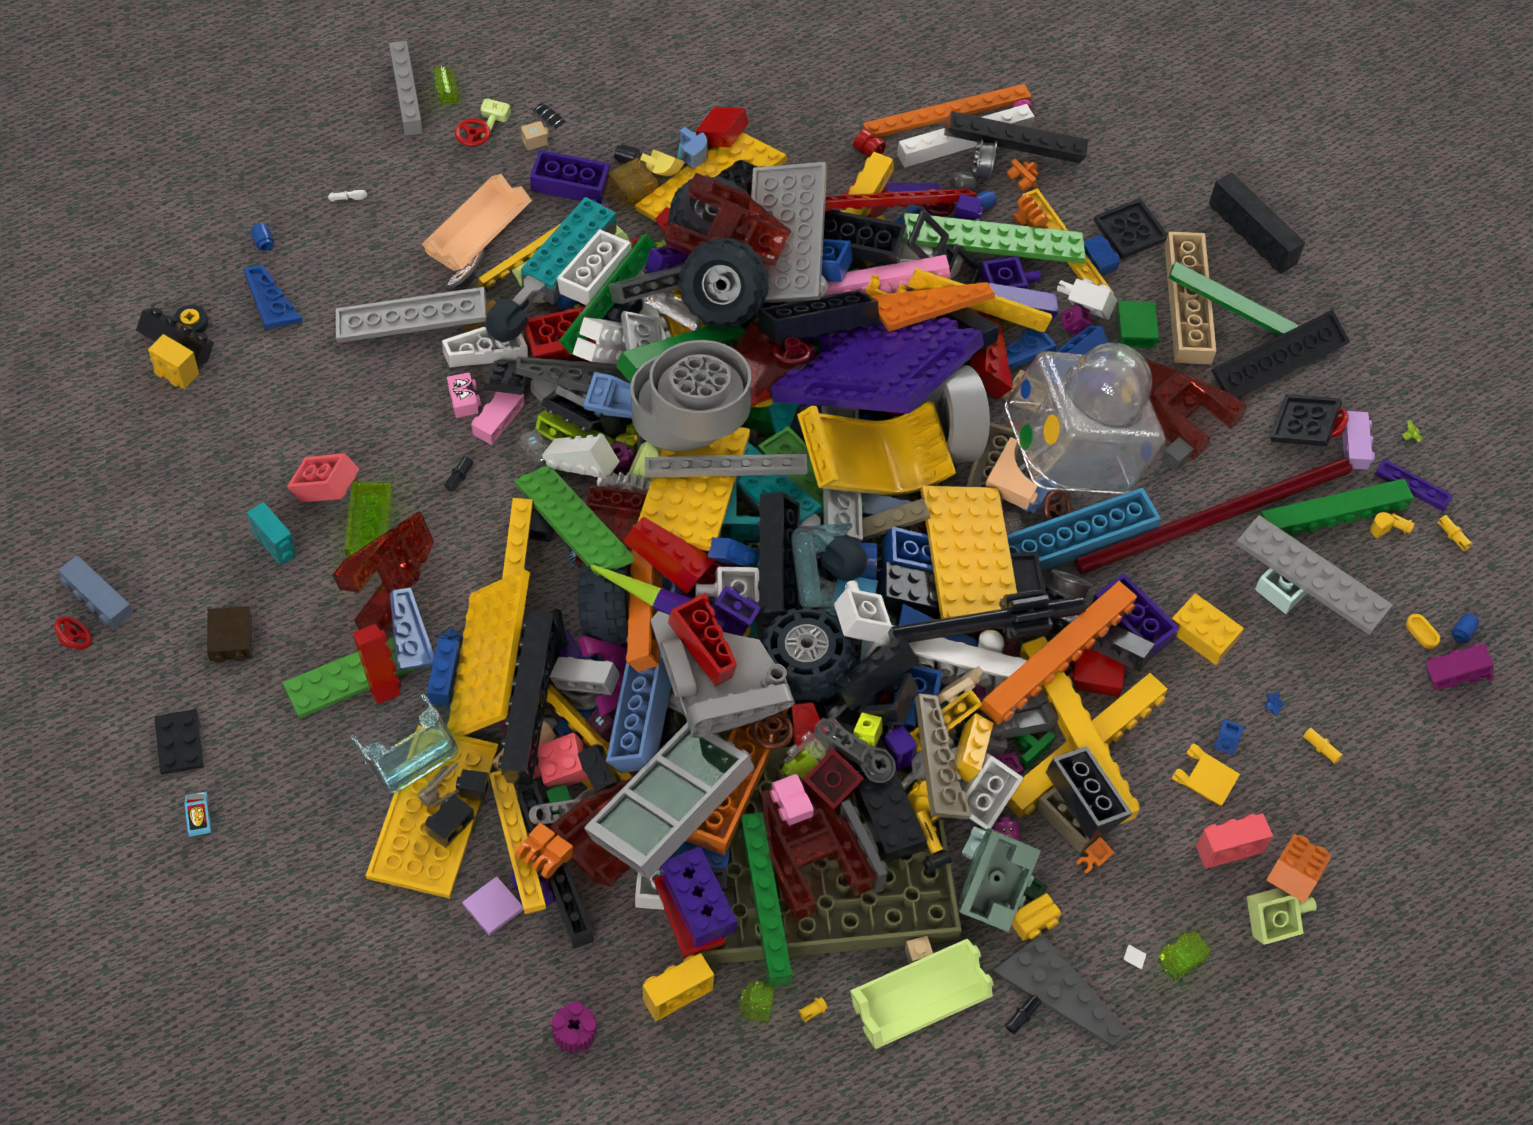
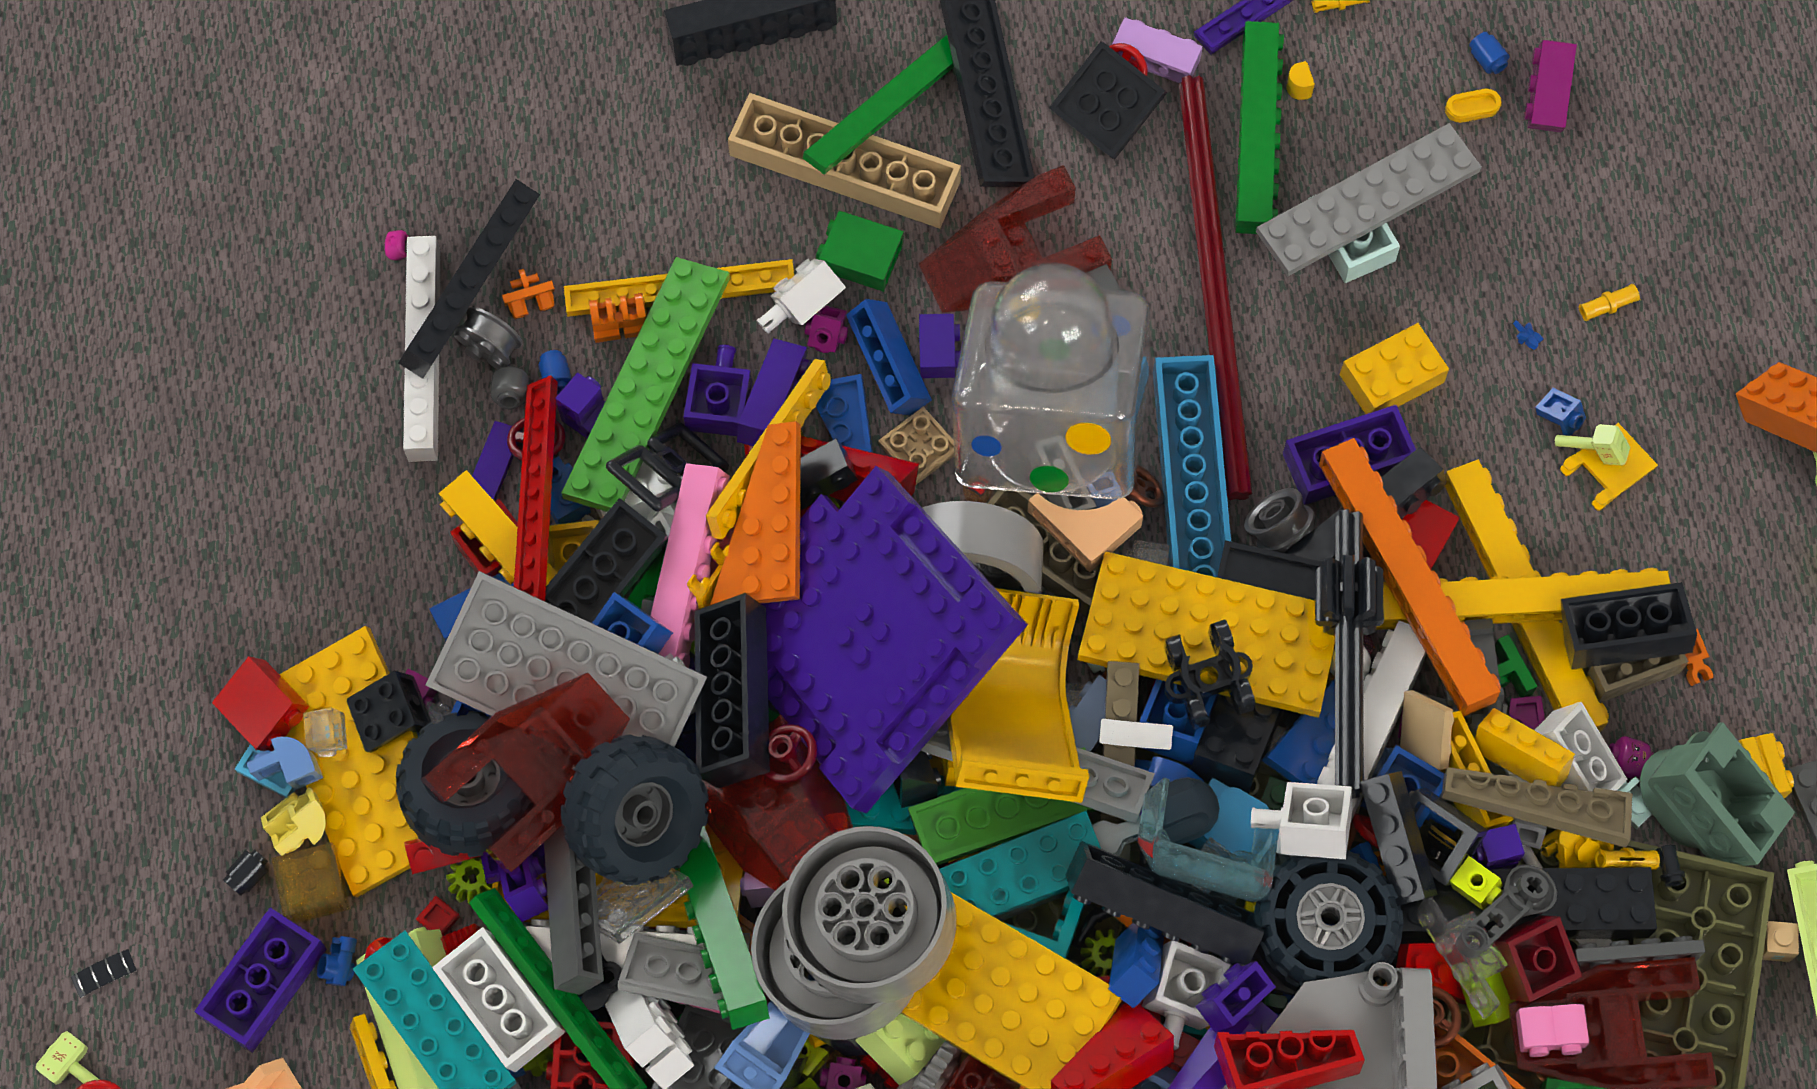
camera: 65 degrees left, 10 degrees up
tan brick [521,121,550,151] -> none
light grey plate [645,454,808,478] -> none
red wheel [853,128,887,158] -> none
orange plate [862,84,1031,138] -> none
blue brick [1084,235,1120,276] -> none
black plate [1093,198,1168,259] -> none
coral brick [1196,814,1273,869] -> none
yellow pin [1392,513,1415,534] -> none
none -> clear brick [303,707,347,757]
none -> white sticker [1099,719,1173,750]
none -> black piece [1164,620,1255,730]
none -> yellowish green piece [1555,424,1630,466]

